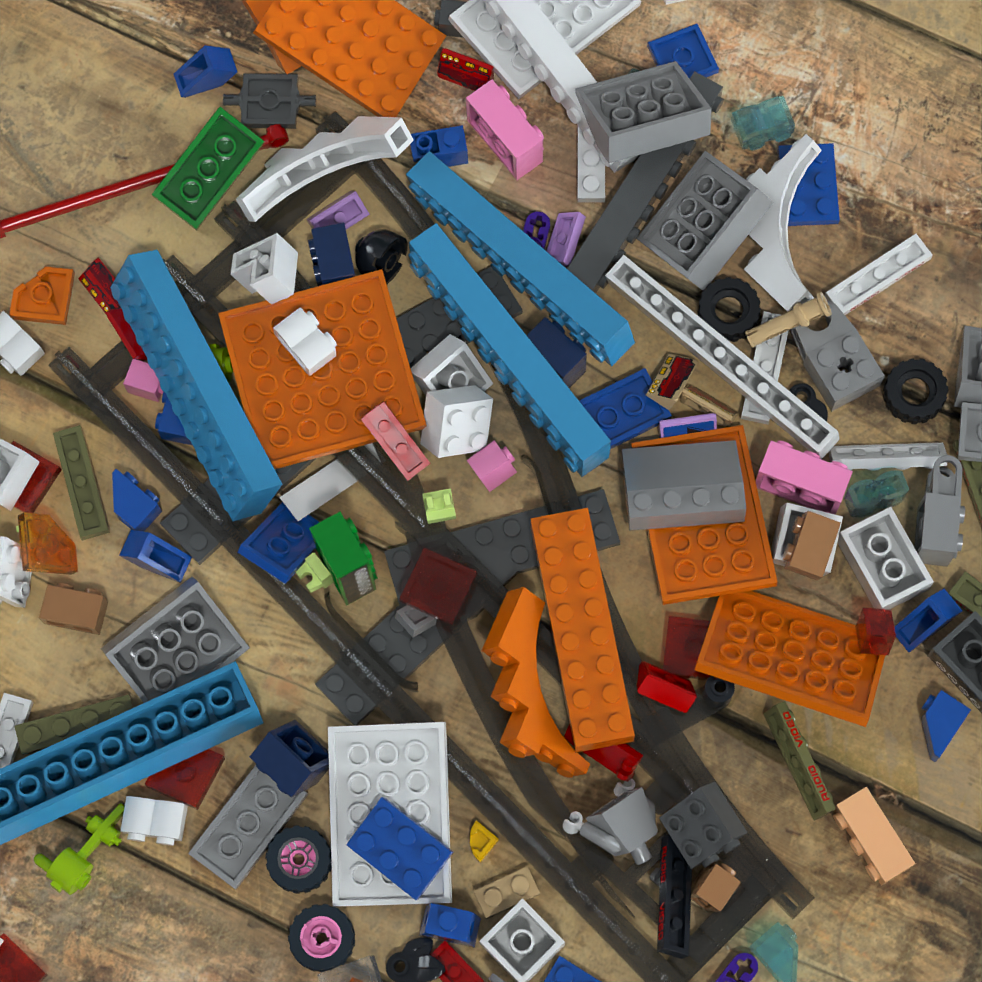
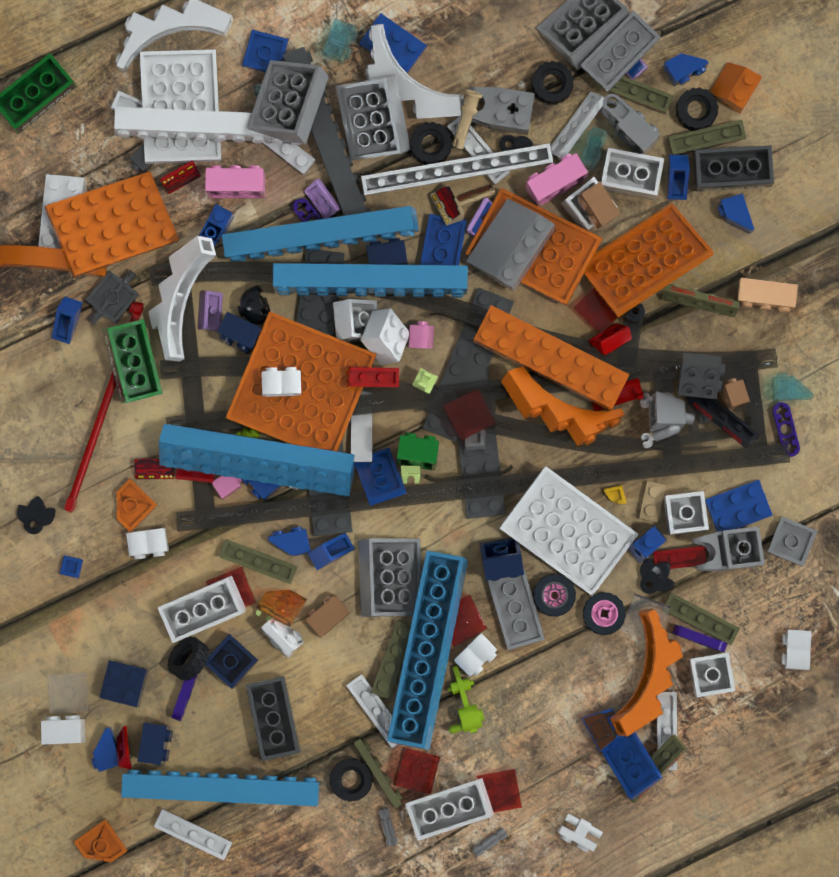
camera: 55 degrees left, 10 degrees up
white brick [231,233,298,305] -> none
blue plate [346,797,454,900] -> none
white plate [825,234,933,315] -> none
clear red brick [856,608,896,655] -> none

